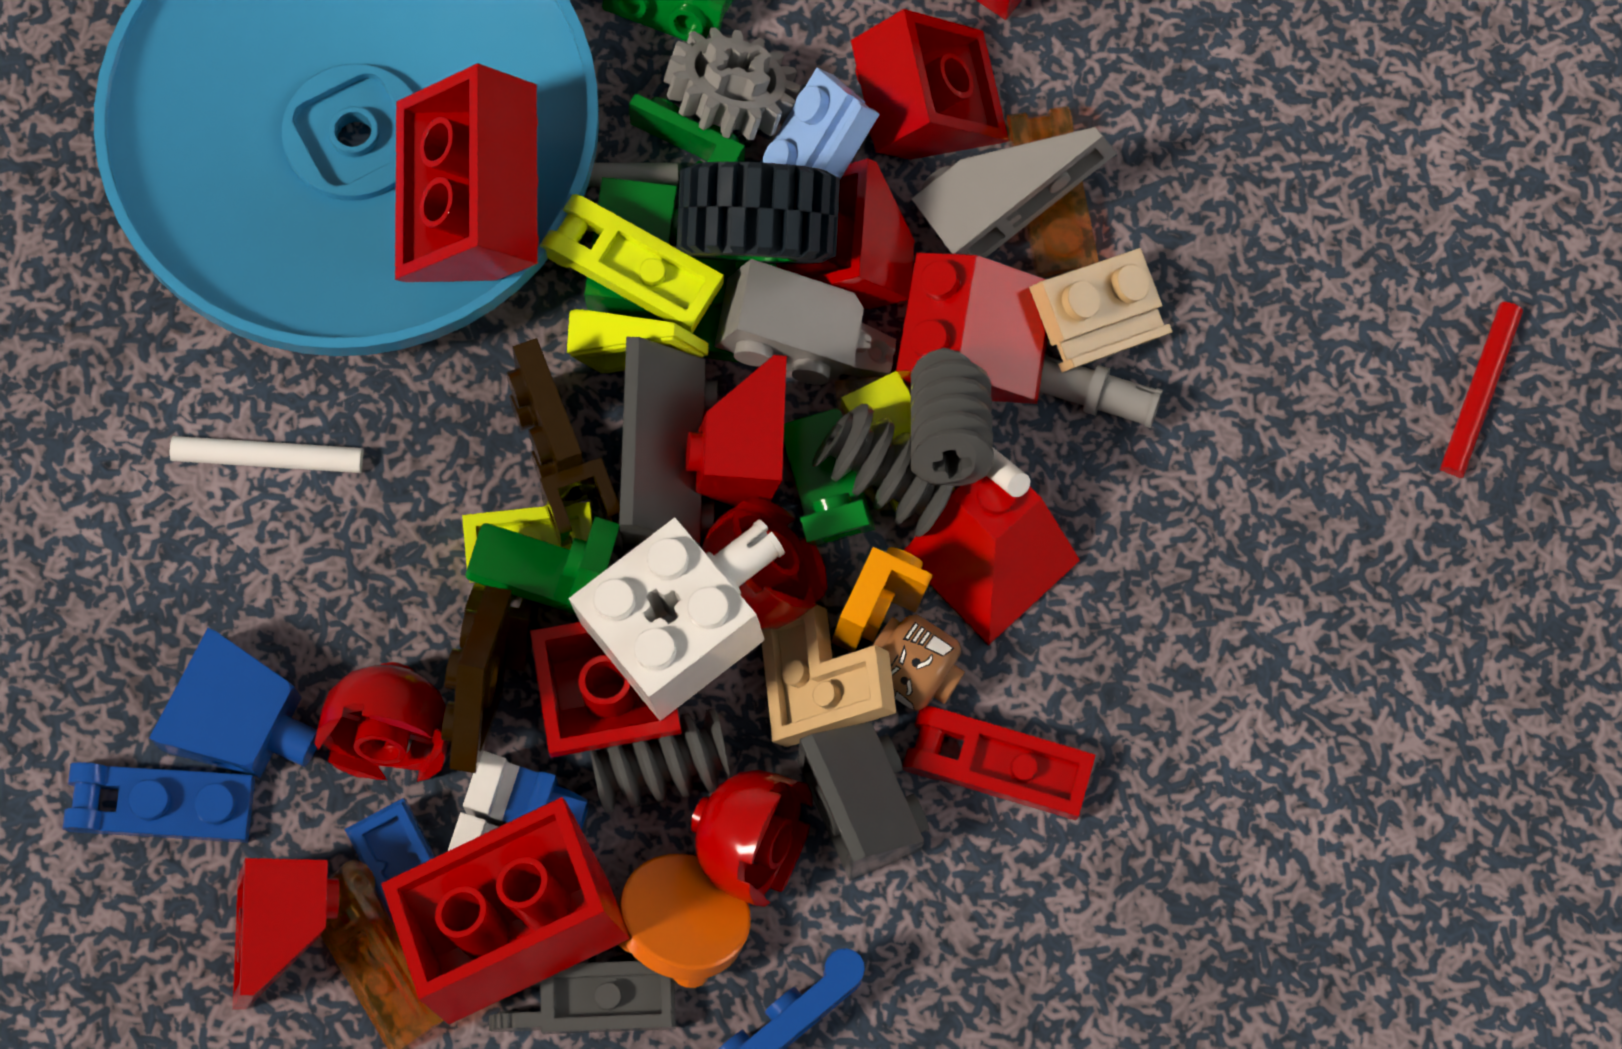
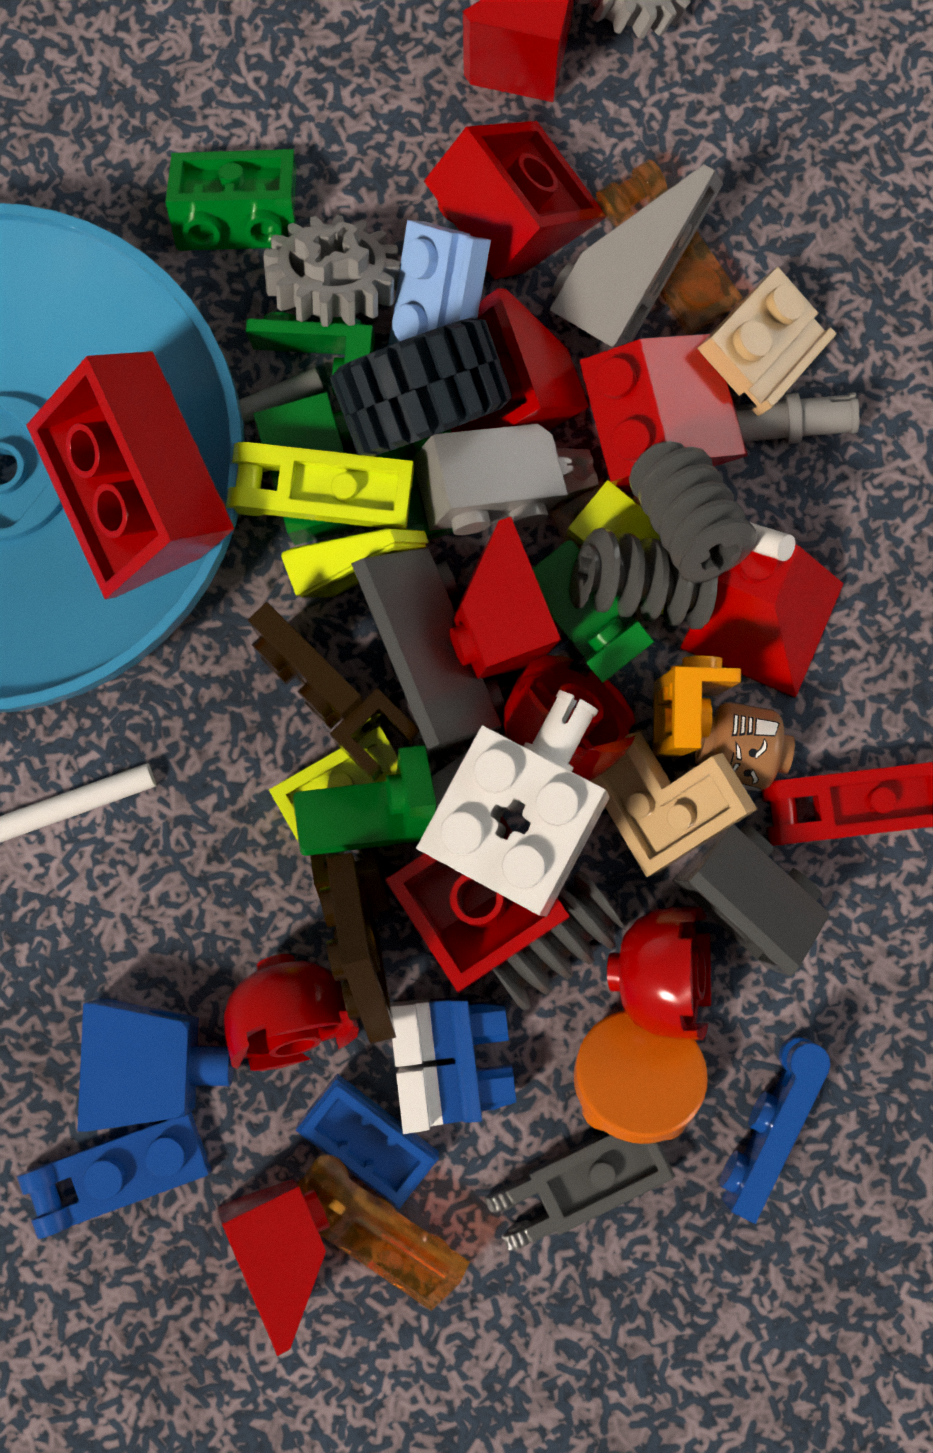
camera: 15 degrees left, 10 degrees up
red slope [381,797,630,1025] -> none

